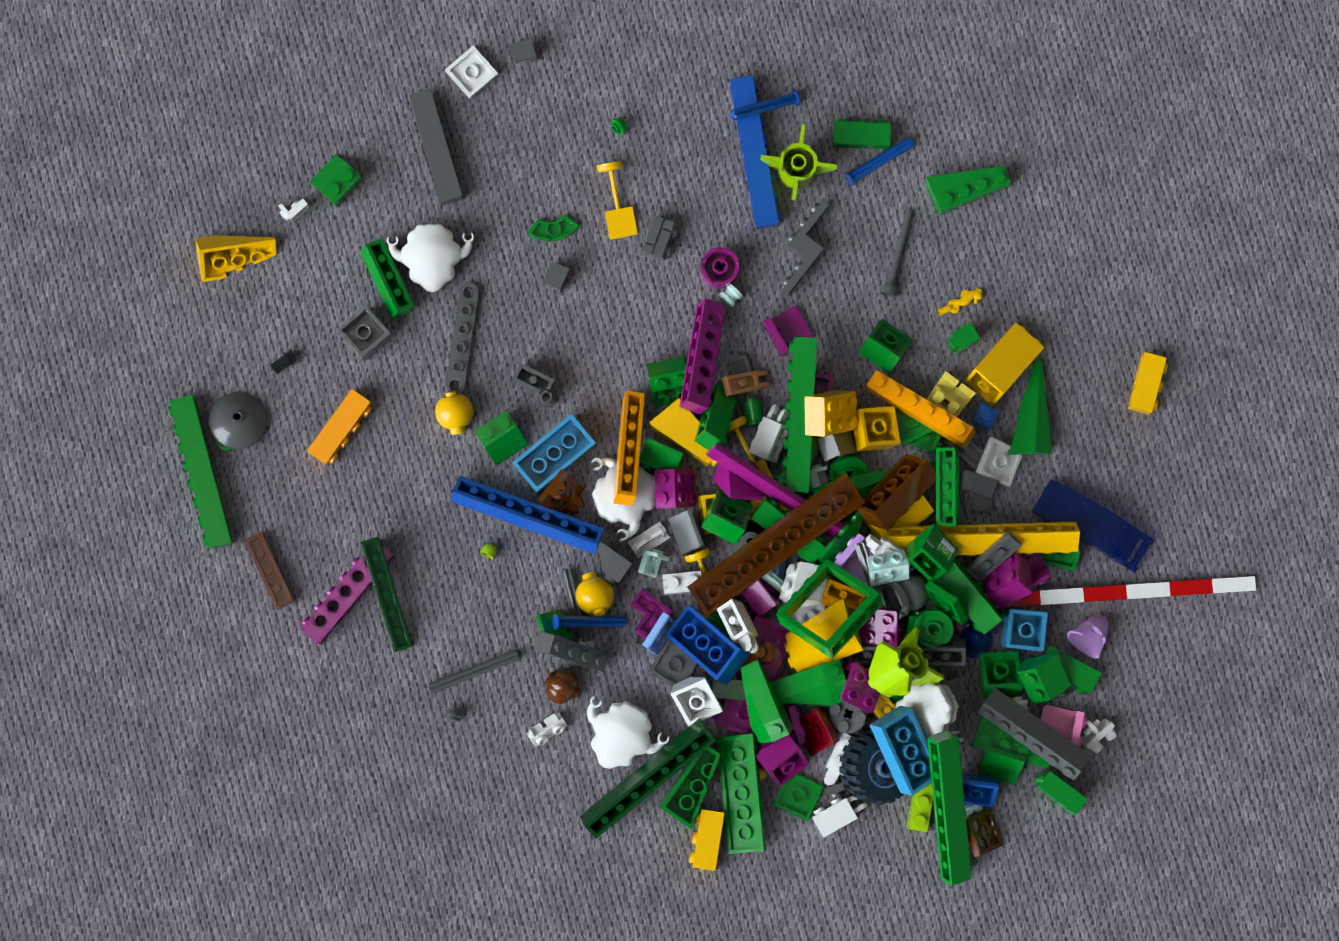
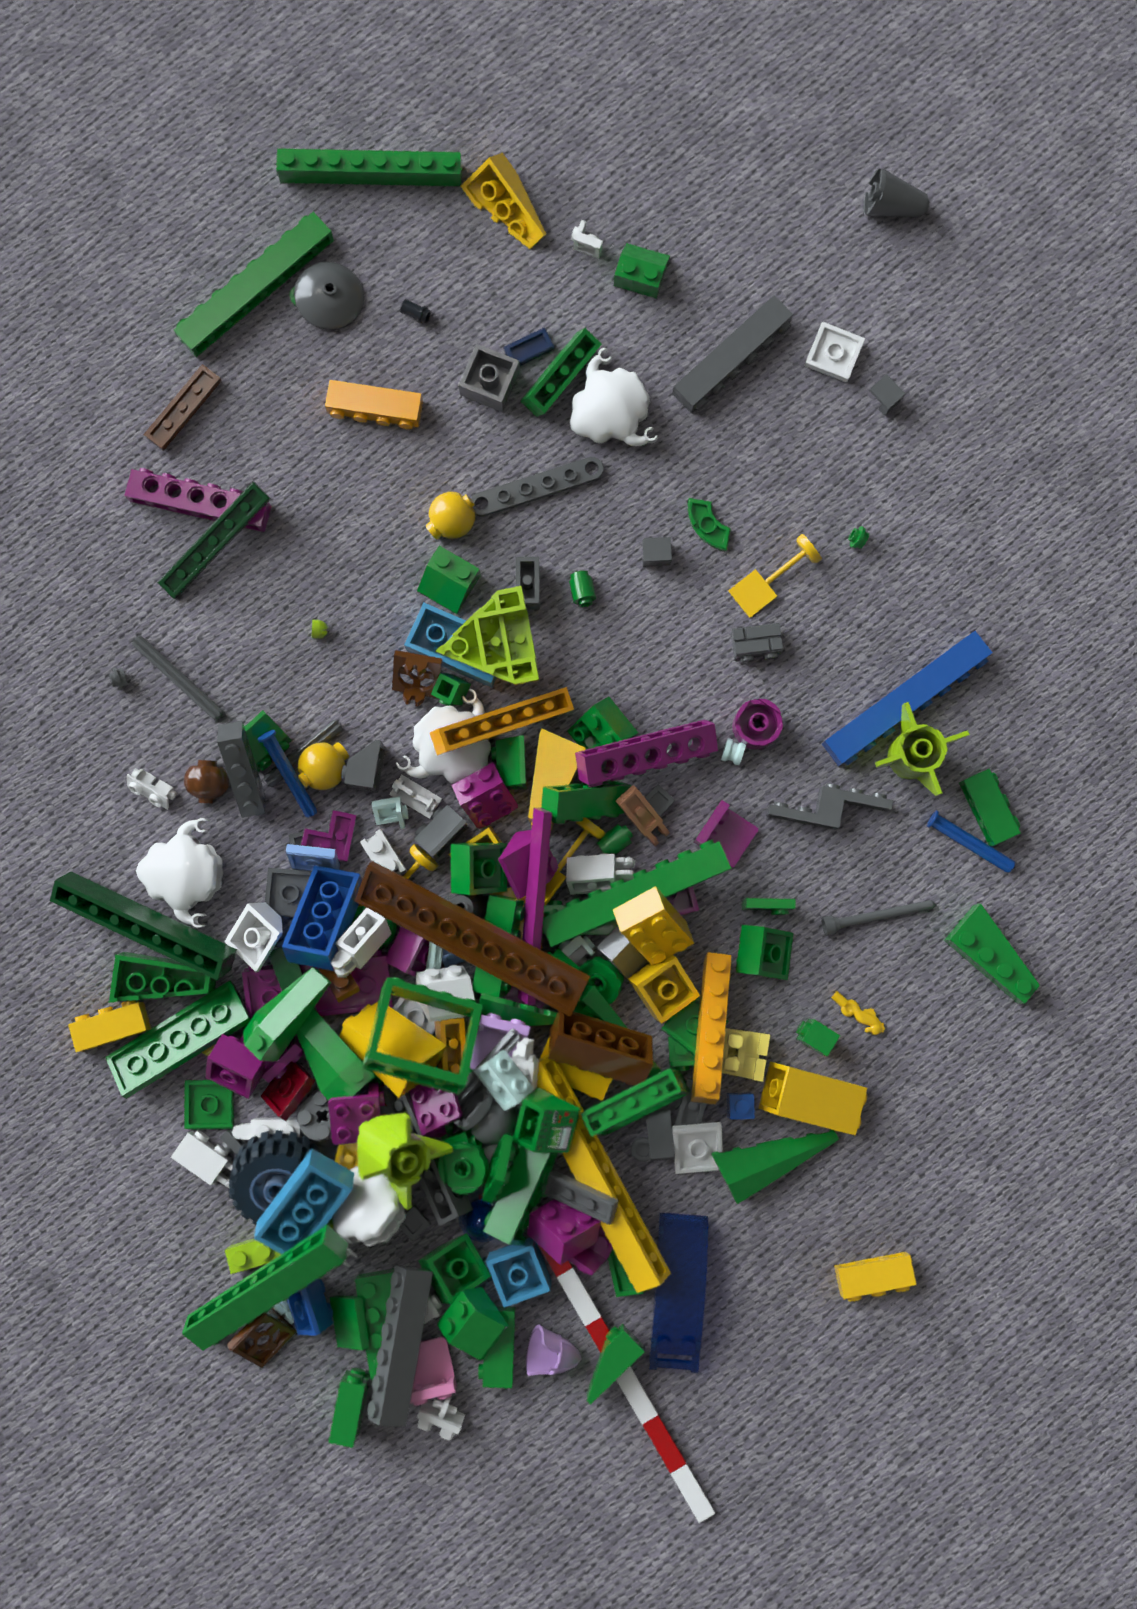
camera: 65 degrees right, 0 degrees up
blue brick [451,476,604,554] -> none
blue axle [730,90,800,120] -> none
none -> green brick [276,148,462,187]
none -> green brick [431,673,471,706]
none -> lime wedge [435,586,539,685]
none -> dark blue tile [503,327,555,366]
none -> green brick [569,570,596,607]
none -> green slope [586,1324,645,1405]
none -> green plate [741,898,795,915]

